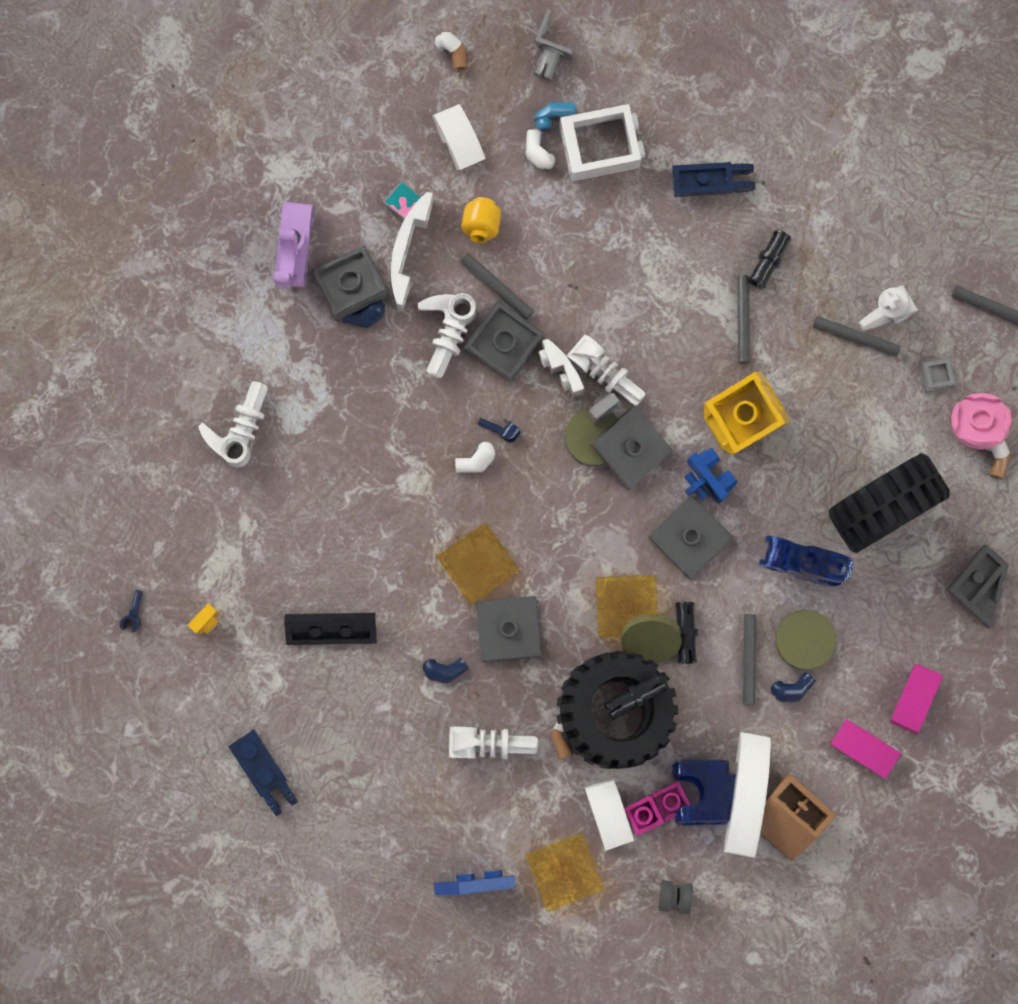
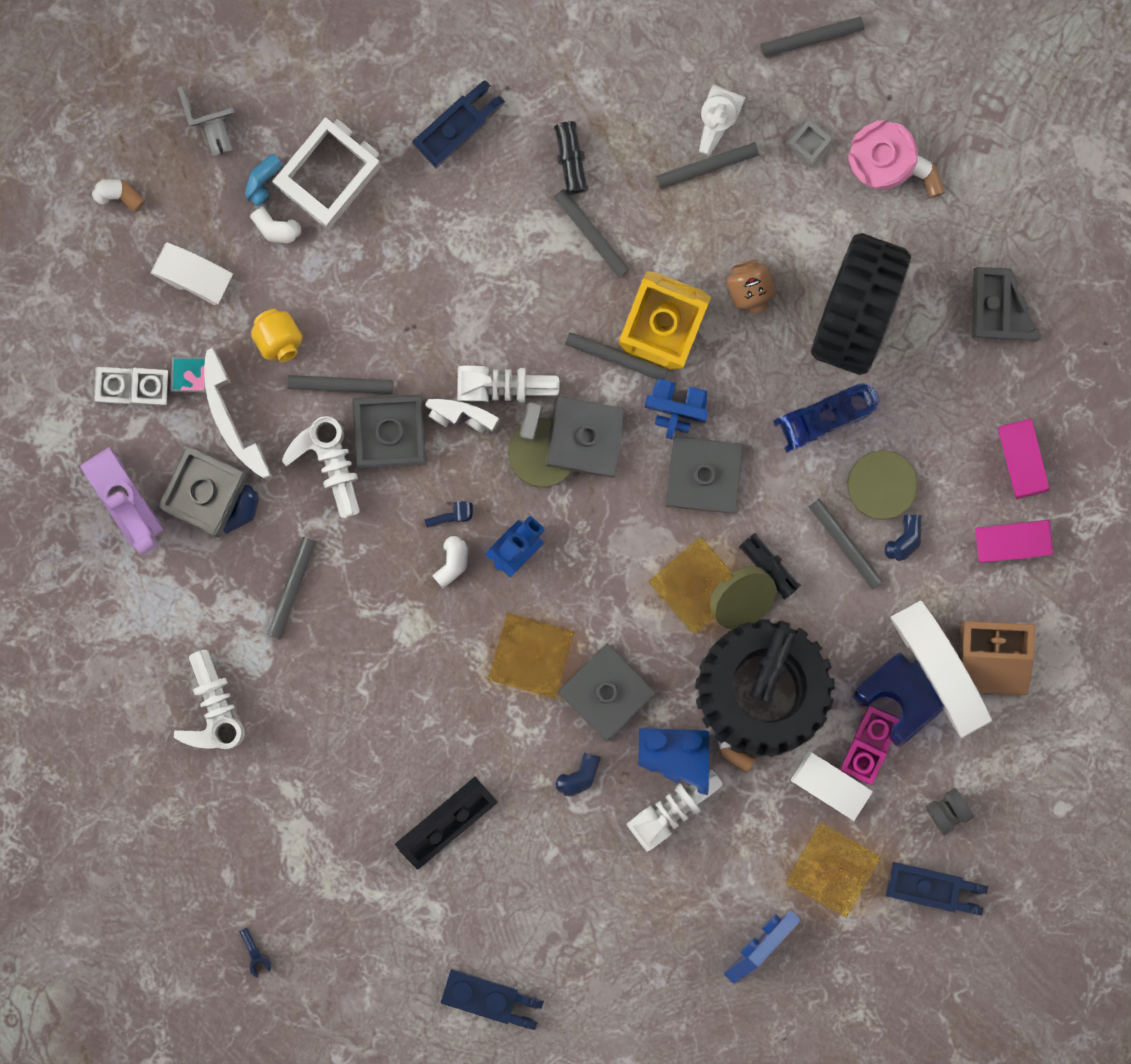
camera: 30 degrees left, 5 degrees up
yellow plate [187,603,221,635] -> none
none -> white slope [94,367,168,405]
none -> dark grey bar [267,537,316,639]
none -> blue hips [484,516,545,578]
none -> dark grey bar [565,332,667,380]
none -> blue wing [638,728,709,795]
none -> medium nougat head [727,259,776,314]
none -> dark blue hinge [885,862,988,916]

